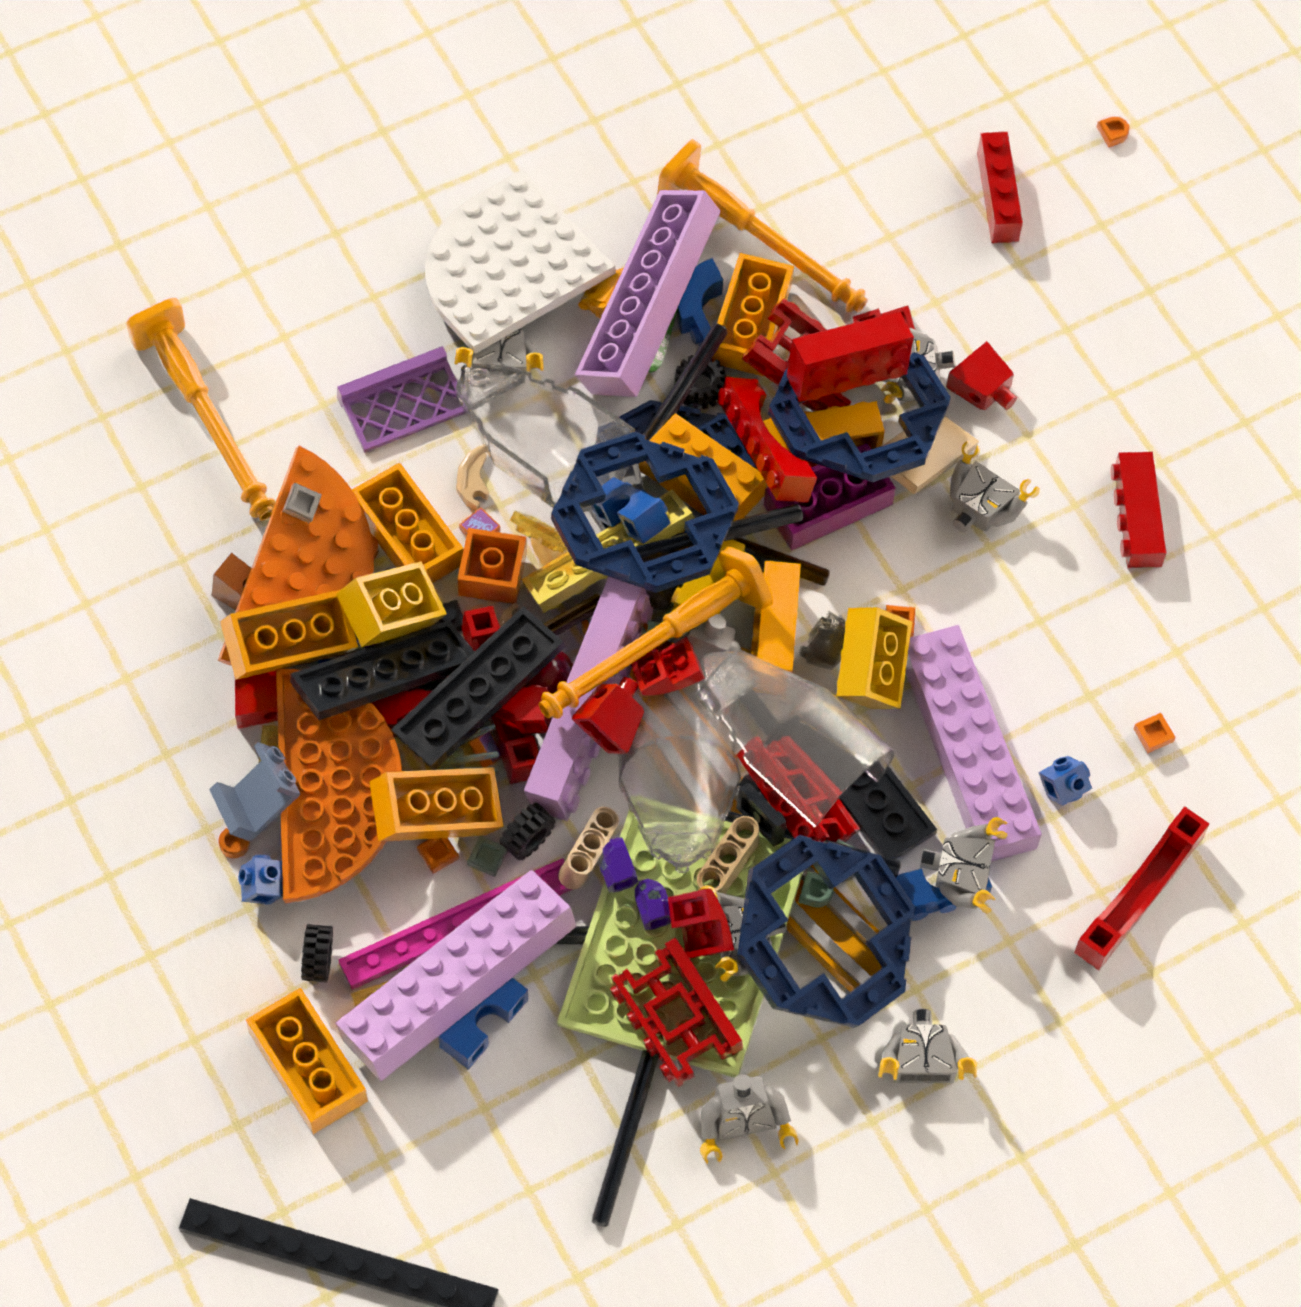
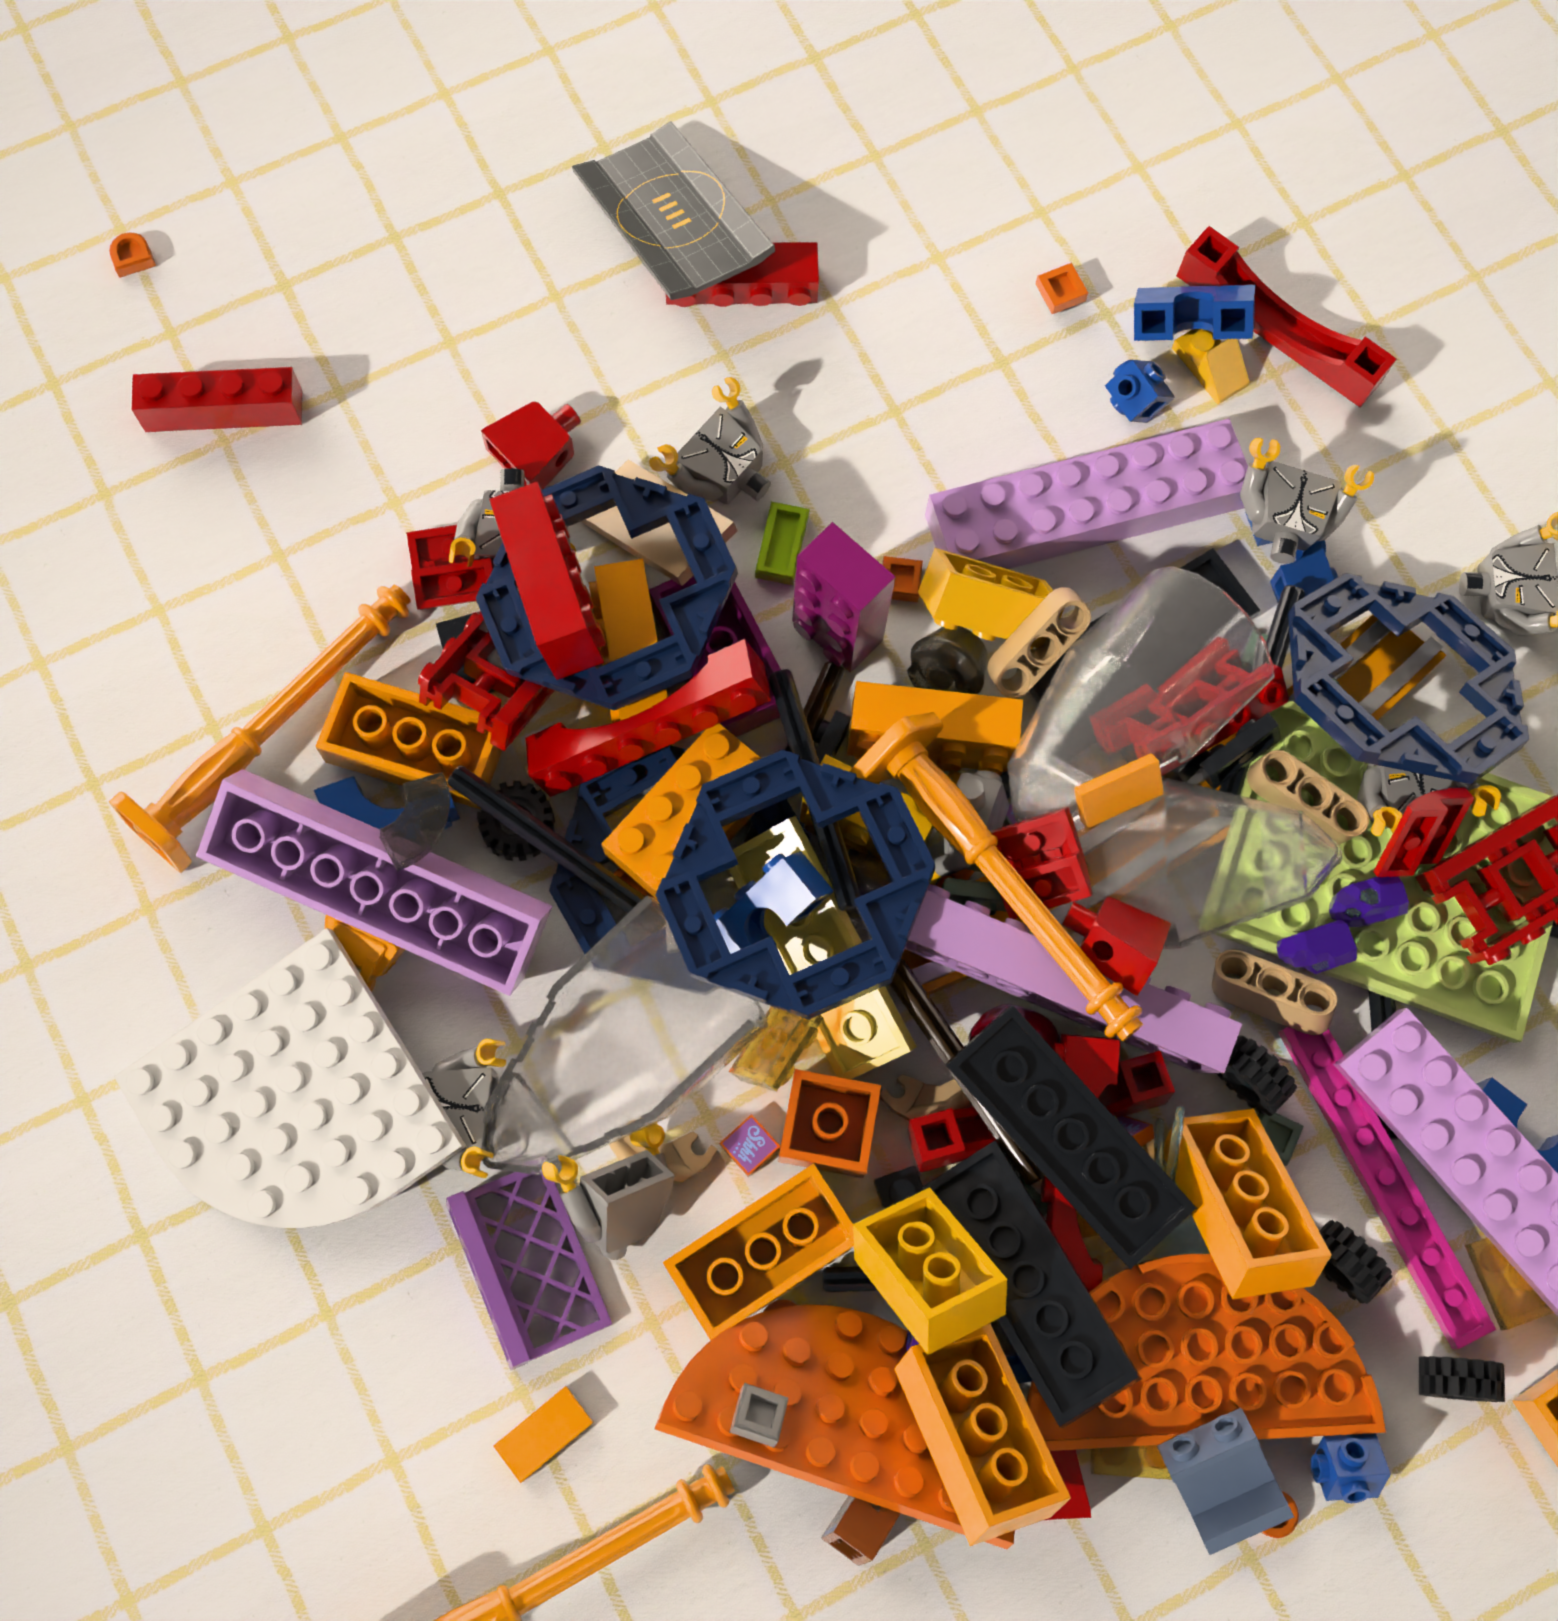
camera: 90 degrees left, 10 degrees up
none -> clear smoke tile [379,772,450,871]
none -> light orange tile [493,1386,594,1483]
none -> light grey torso [542,1122,675,1260]
none -> hinge [572,121,775,300]
none -> lime tile [755,501,810,586]
none -> magenta brick [792,522,895,673]
none -> tan beam [987,587,1091,698]
none -> light orange tile [1074,753,1164,829]
none -> blue arch [1134,285,1255,341]
none -> yellow slope [1172,329,1250,404]
none -> black tyre [1319,1220,1392,1304]

